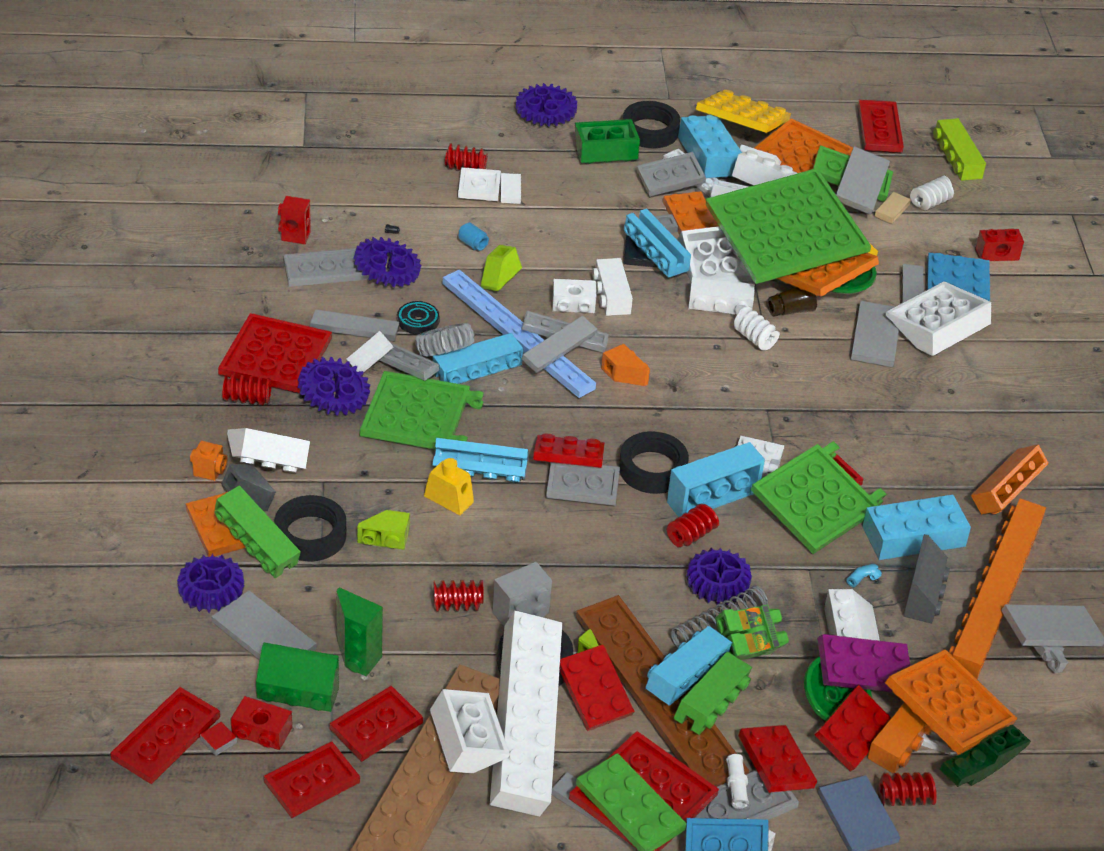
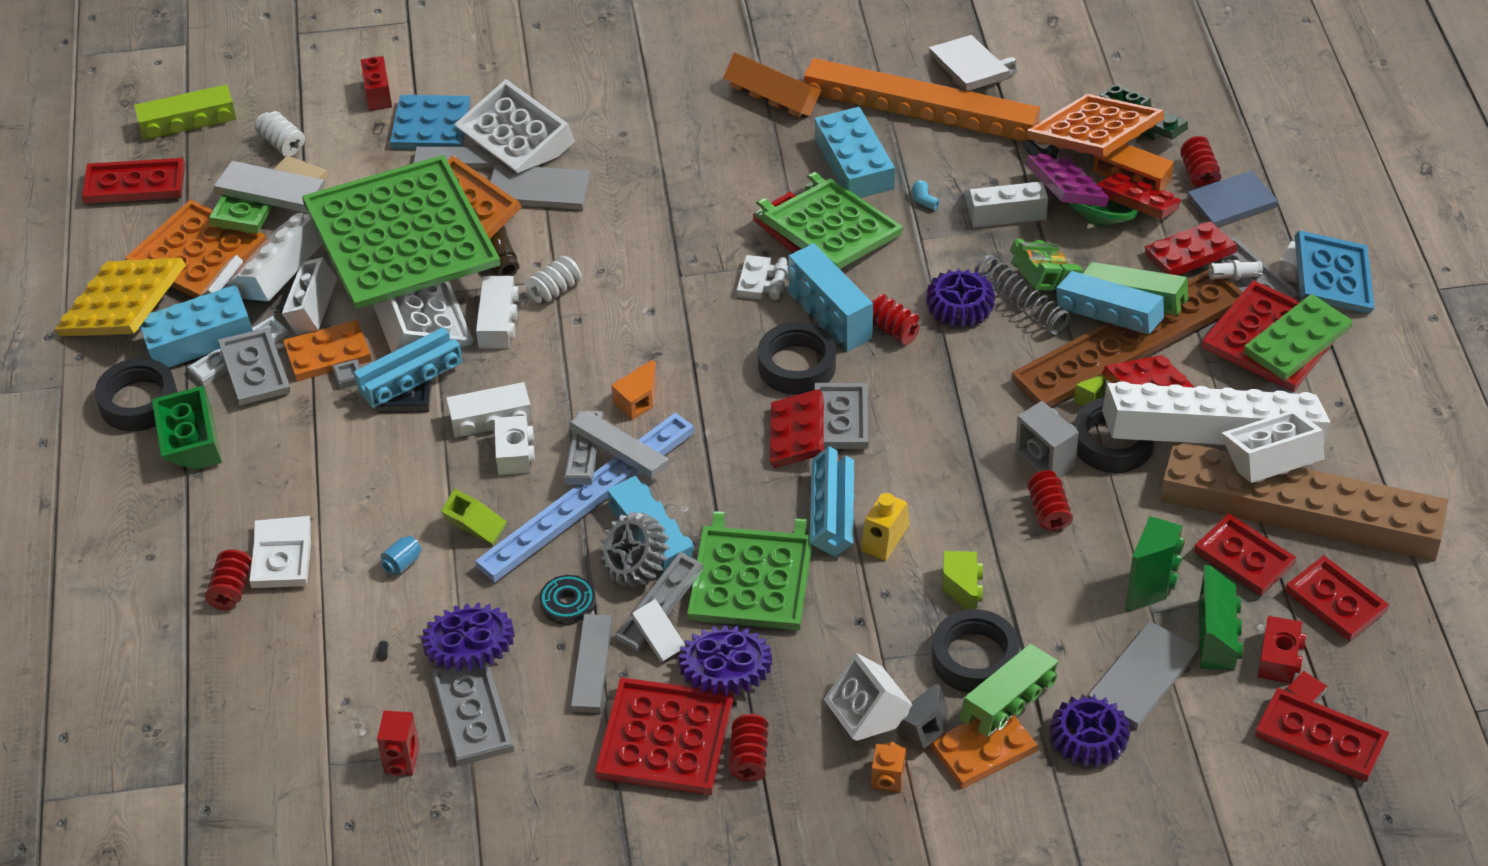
camera: 90 degrees left, 5 degrees up
dark purple gear [516,83,577,127] -> none
dark grey slope [903,534,950,624] -> none

